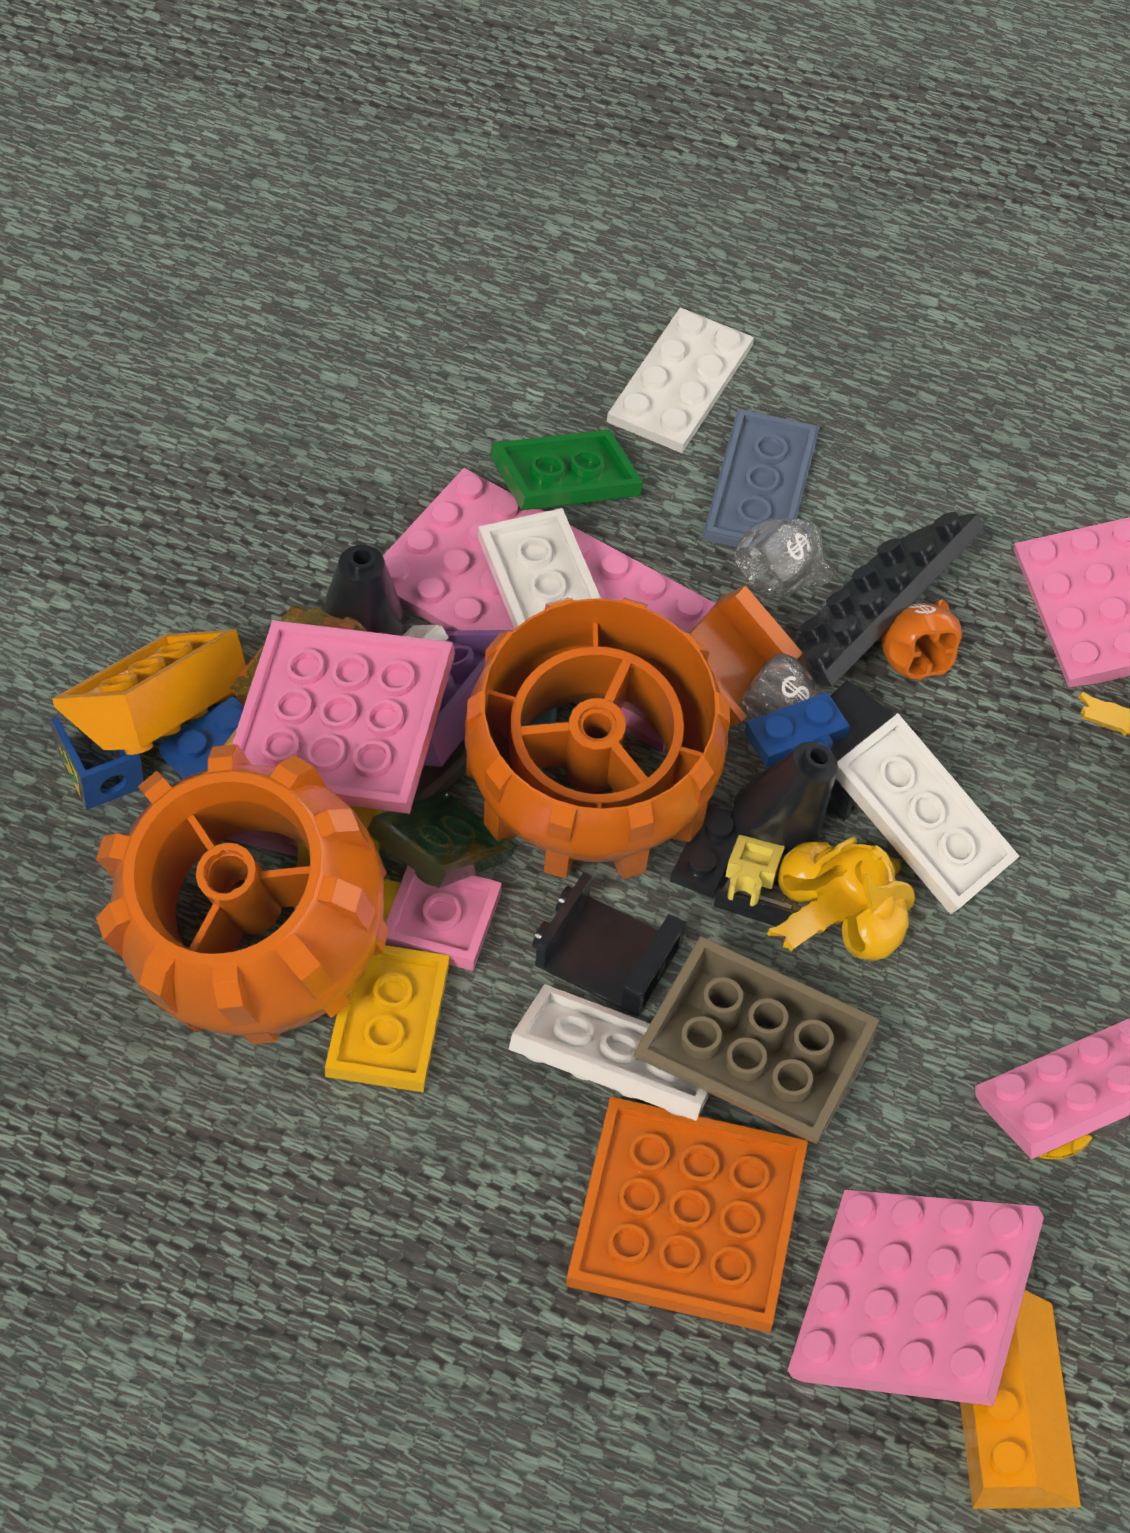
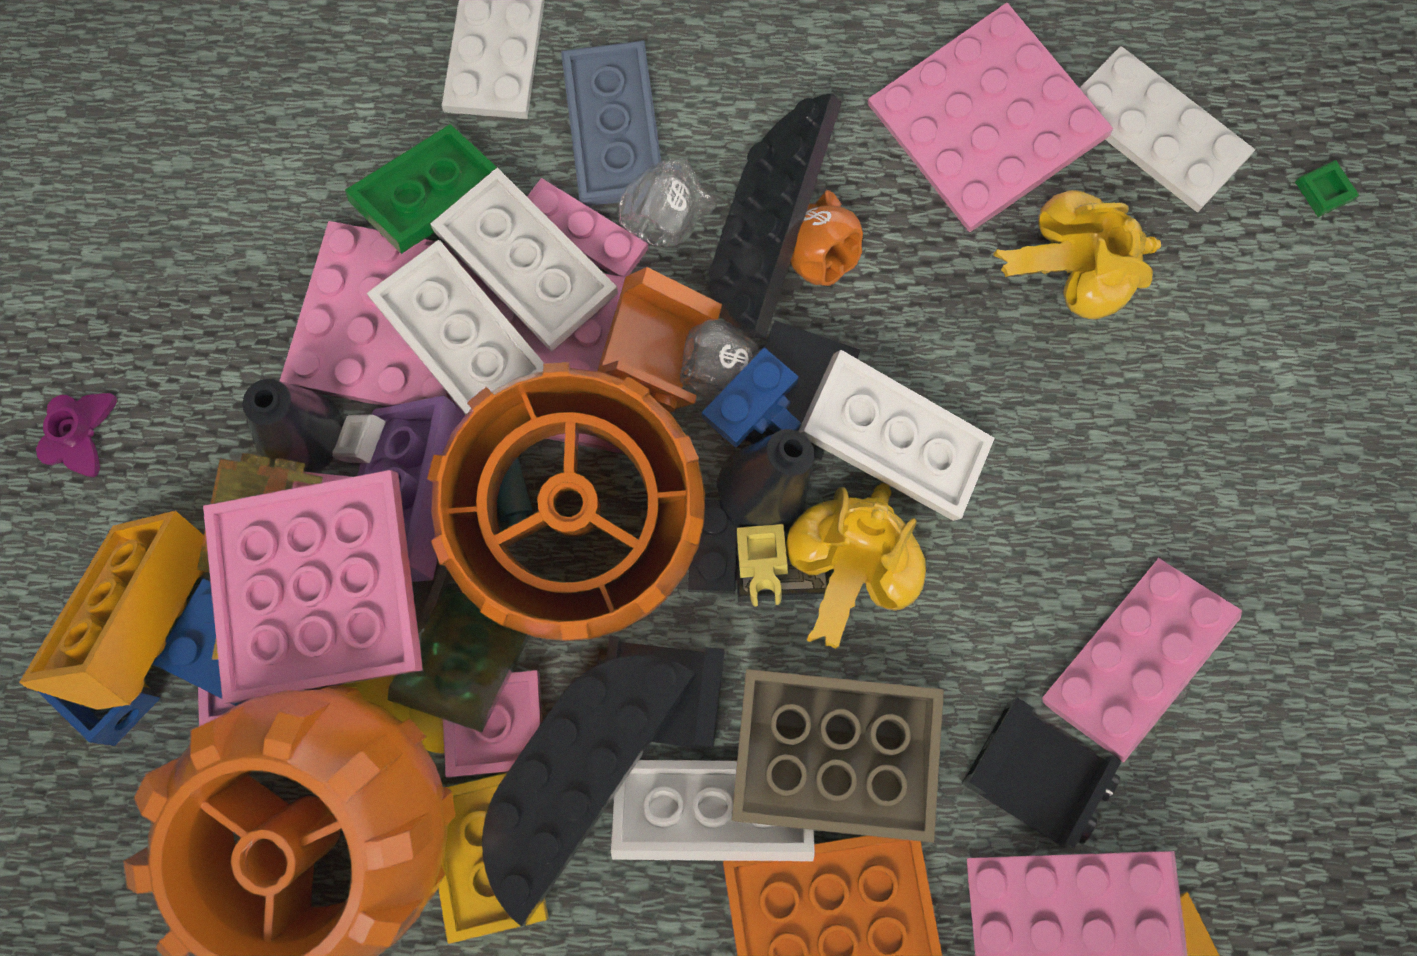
camera: 15 degrees left, 20 degrees up
none -> magenta animal [36,393,117,477]
none -> white plate [430,168,618,352]
none -> black plate [482,655,698,927]
none -> bright pink plate [527,178,648,277]
none -> black panel [962,697,1122,848]

